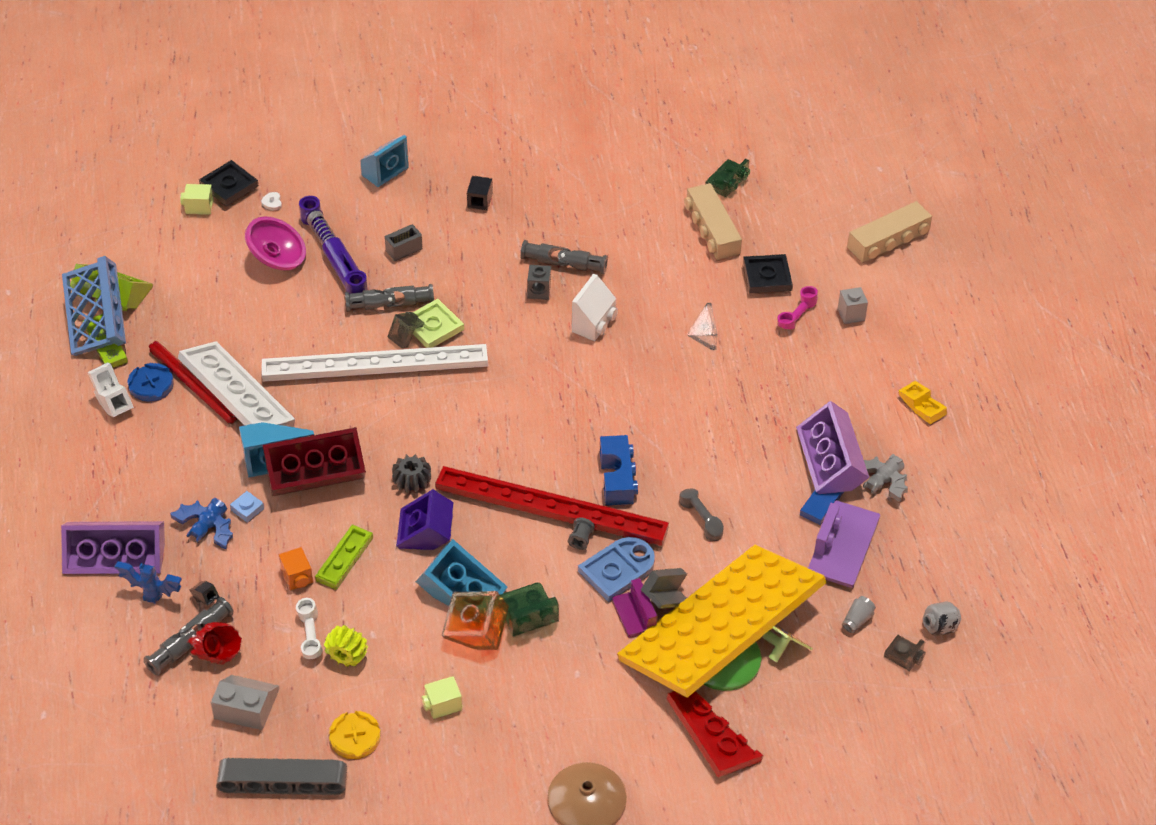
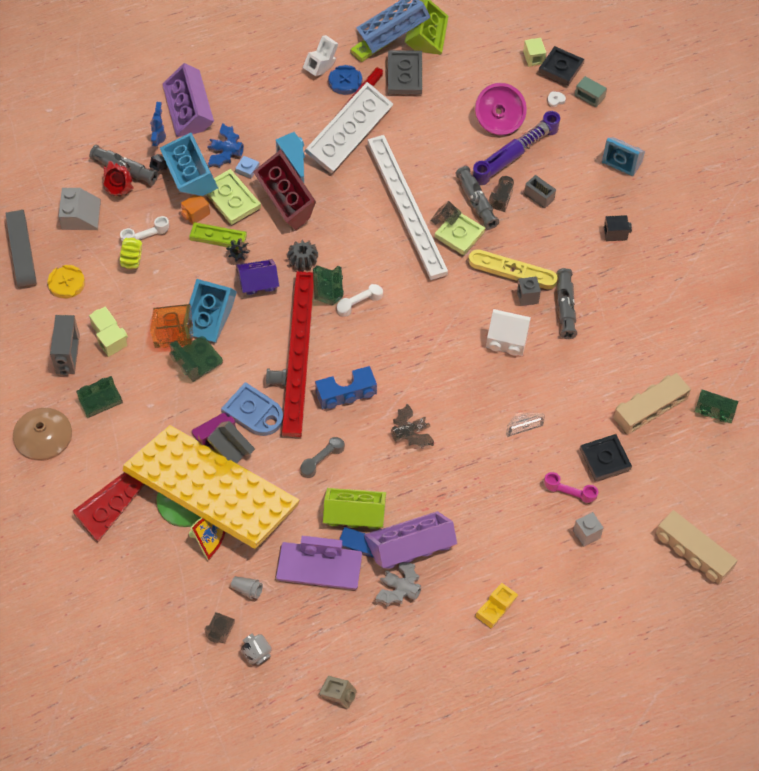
camera: 75 degrees right, 10 degrees up
none -> dark grey window [50,315,80,375]
none -> clear green bracket [76,376,123,418]
none -> yellowish green brick [96,323,128,357]
none -> dark azure slope [160,133,218,196]
none -> yellowish green plate [206,169,261,225]
none -> black gear [226,238,250,262]
none -> clear green bracket [313,265,344,306]
none -> dark tan bracket [319,676,357,709]
none -> lime slope [323,488,386,529]
none -> white bar [337,284,383,317]
none -> dark grey plate [388,50,422,94]
none -> clear smoke animal [391,404,434,449]
none -> light yellow piece [469,250,558,289]
none -> clear smoke leg [489,176,514,212]
none -> sand green piece [575,76,607,107]

